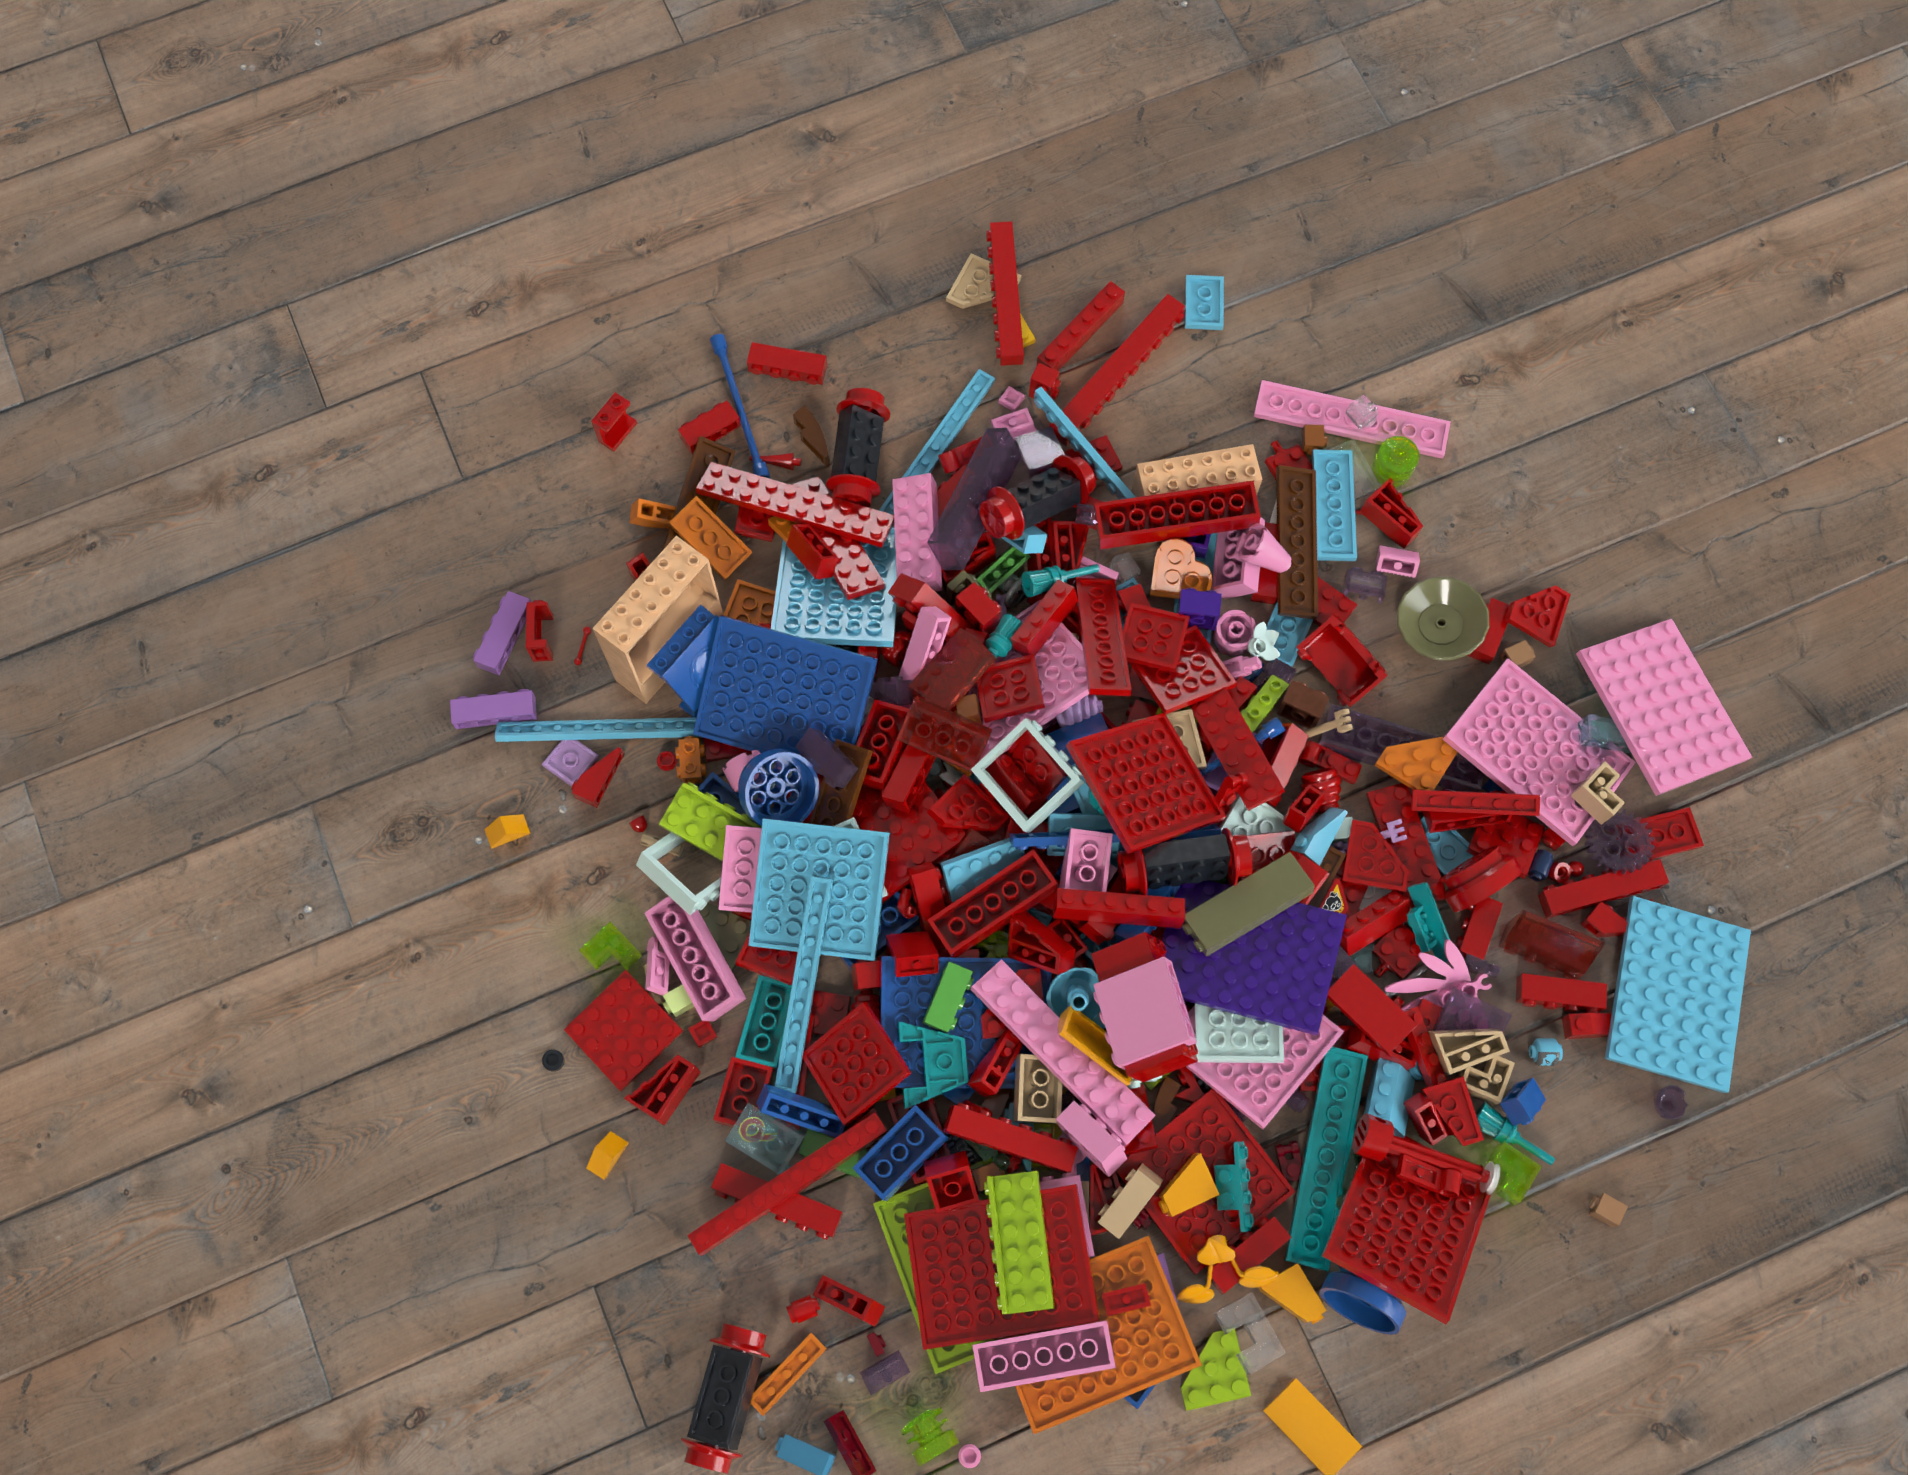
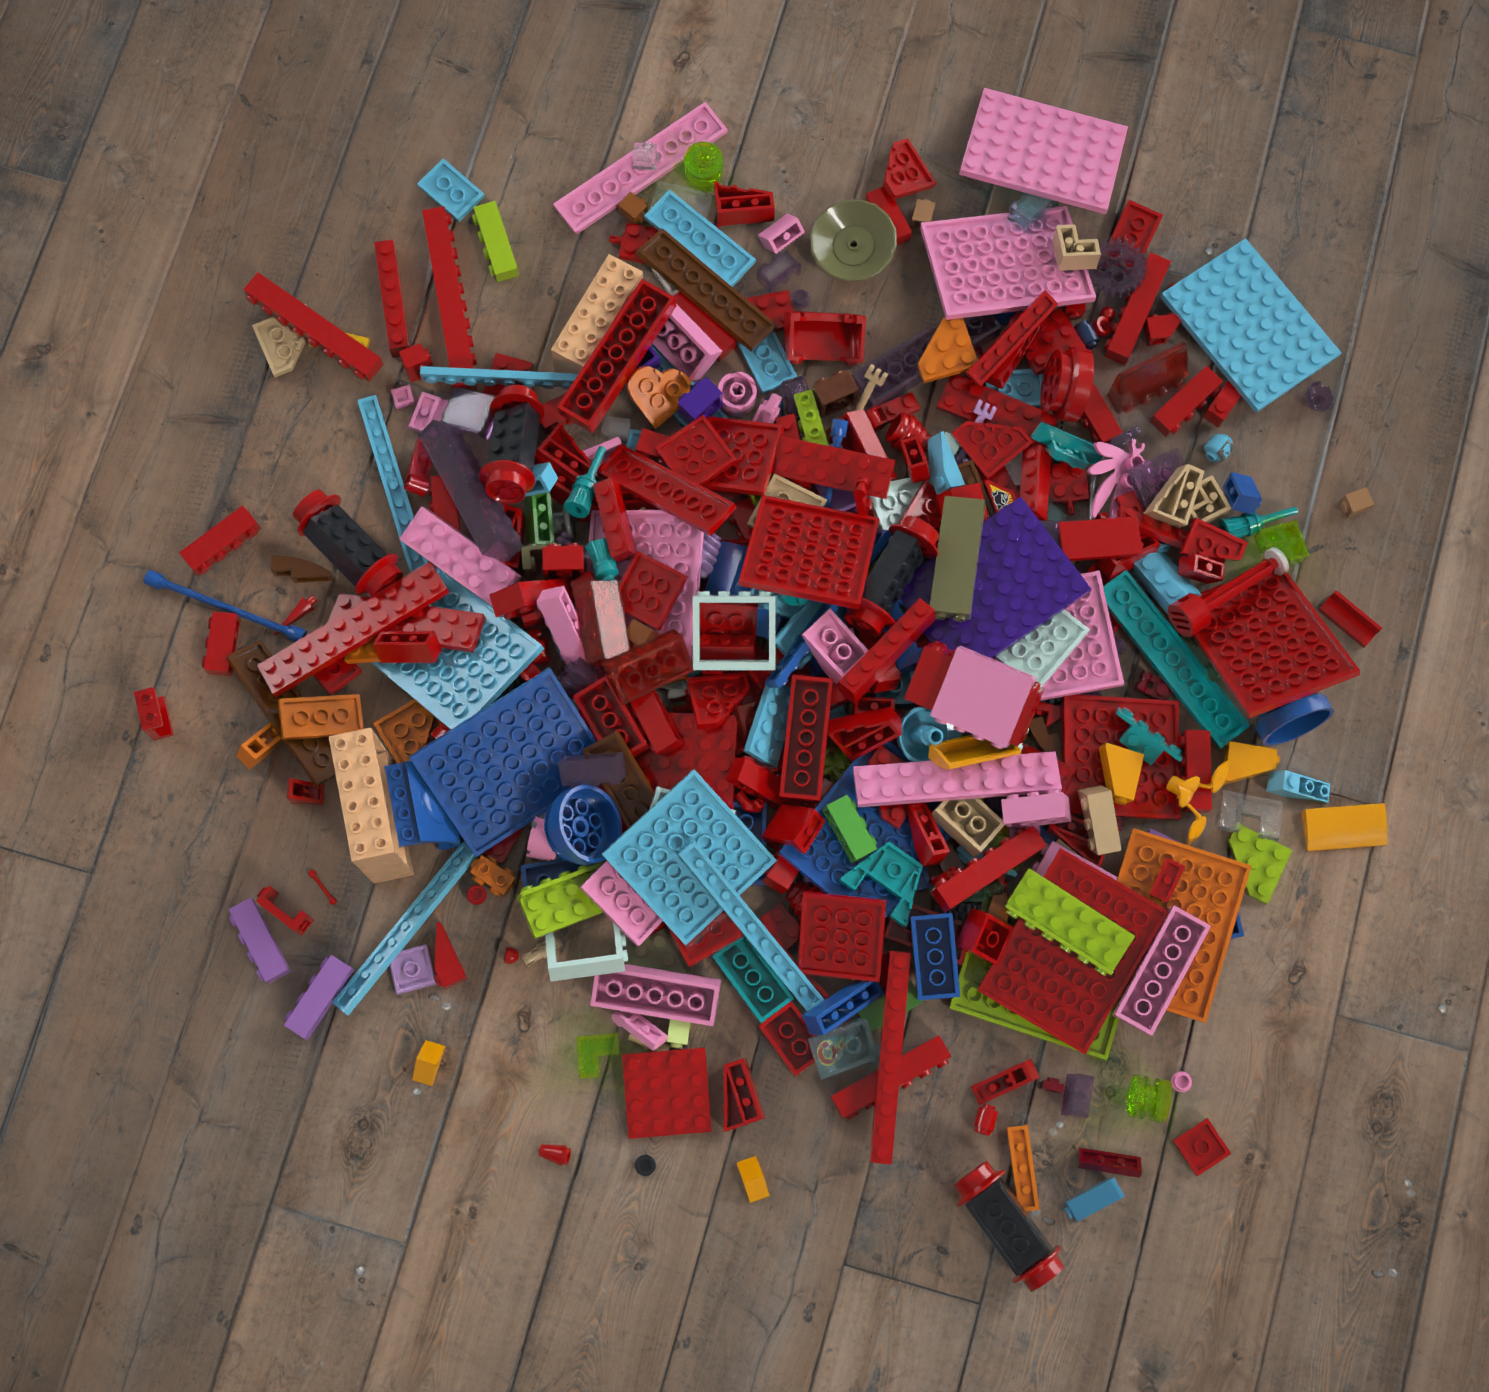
camera: 55 degrees left, 5 degrees up
red plate [688,1021,718,1048] -> none
plate [1075,503,1096,526] -> none
bright pink cone [1236,523,1291,573] -> none
light aqua plate [1248,622,1280,661] -> none
red plate [1396,1154,1462,1198] -> none
none -> lime brick [472,201,519,282]
none -> red cone [539,1144,571,1166]
none -> clear purple plate [791,289,810,308]
none -> medium azure slope [1267,770,1330,803]
none -> red panel [1318,590,1382,648]

